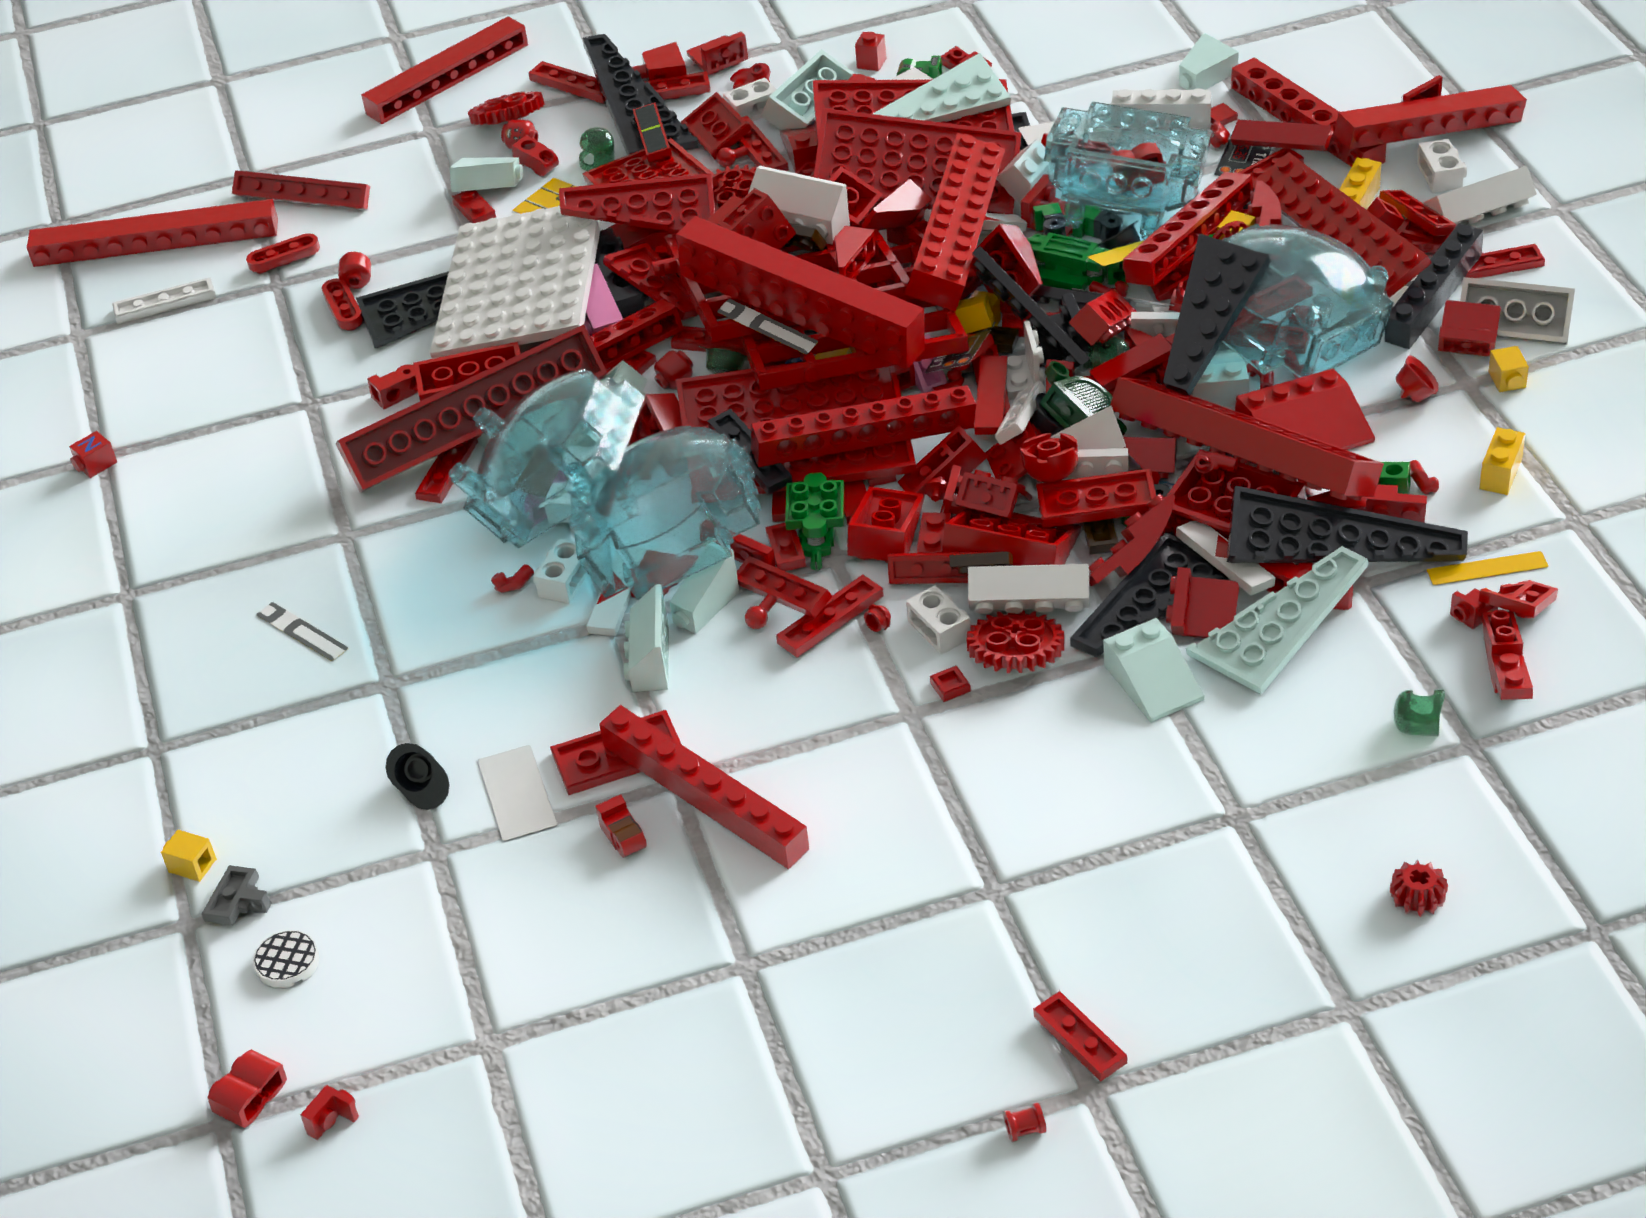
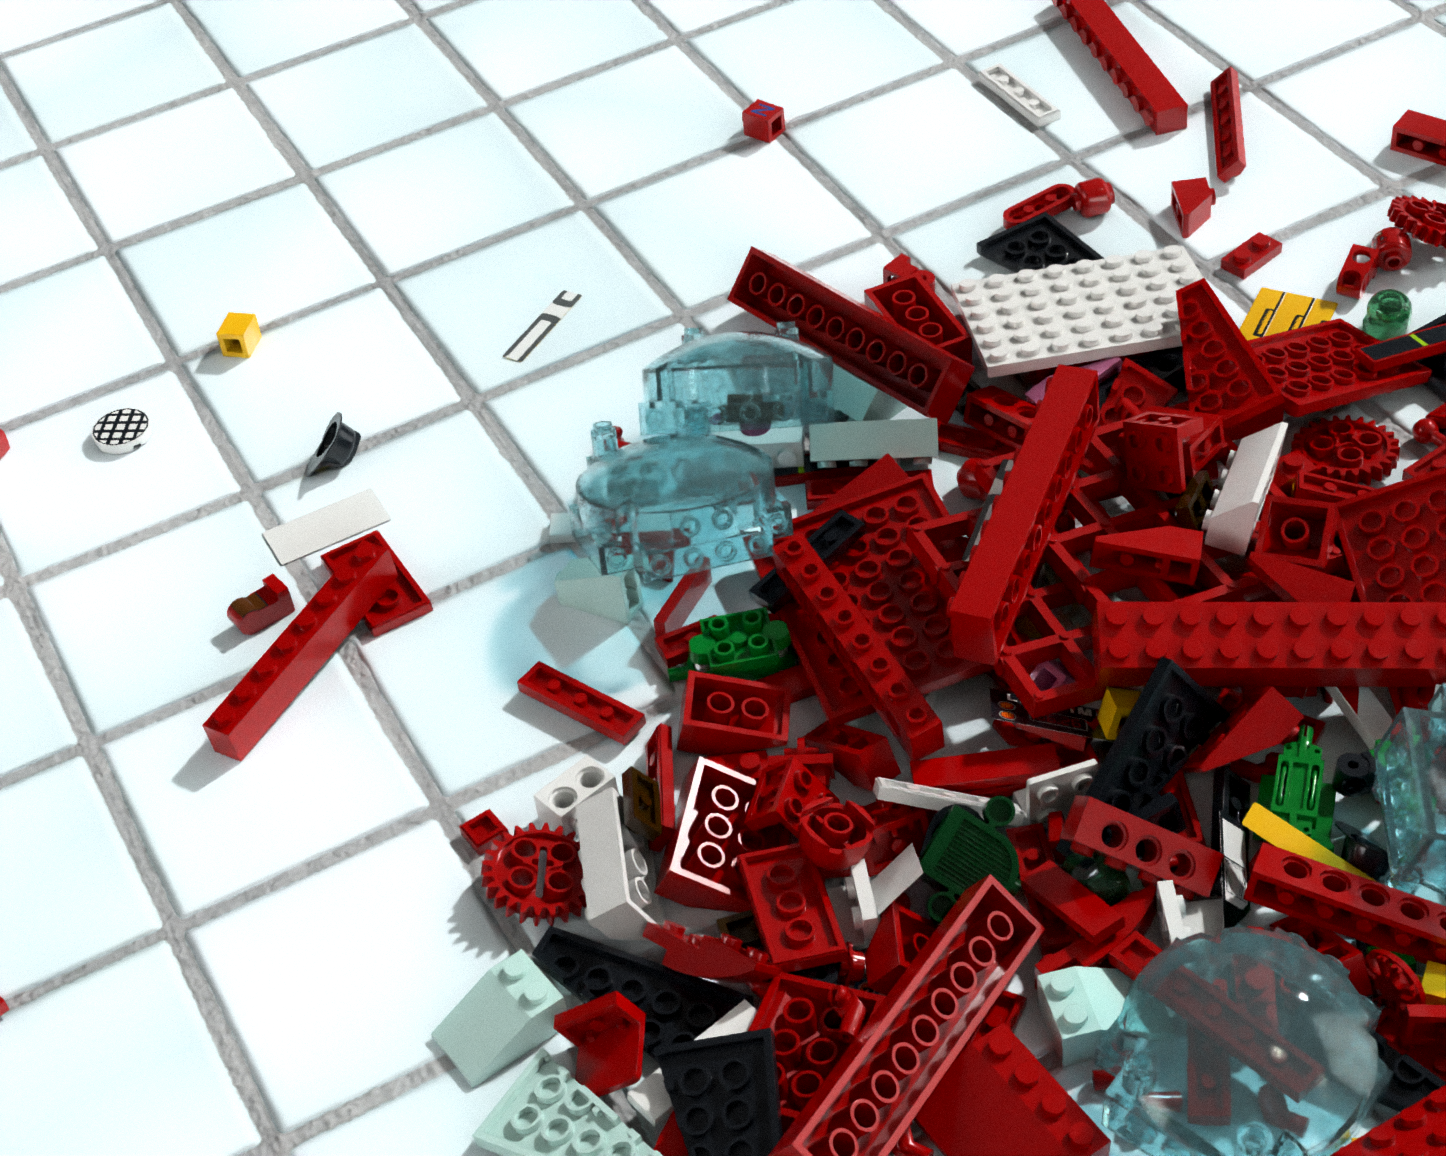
camera: 80 degrees right, 0 degrees up
dark grey hinge [201,865,272,925] -> none
red plate [246,233,320,273] -> none
light aqua slope [449,157,523,192] -> none
light aqua slope [624,584,669,692] -> none
red plate [736,556,833,629] -> none
red plate [864,604,891,632] -> none
black wing [1163,234,1272,396] -> none
none -> red slope [1171,177,1216,238]

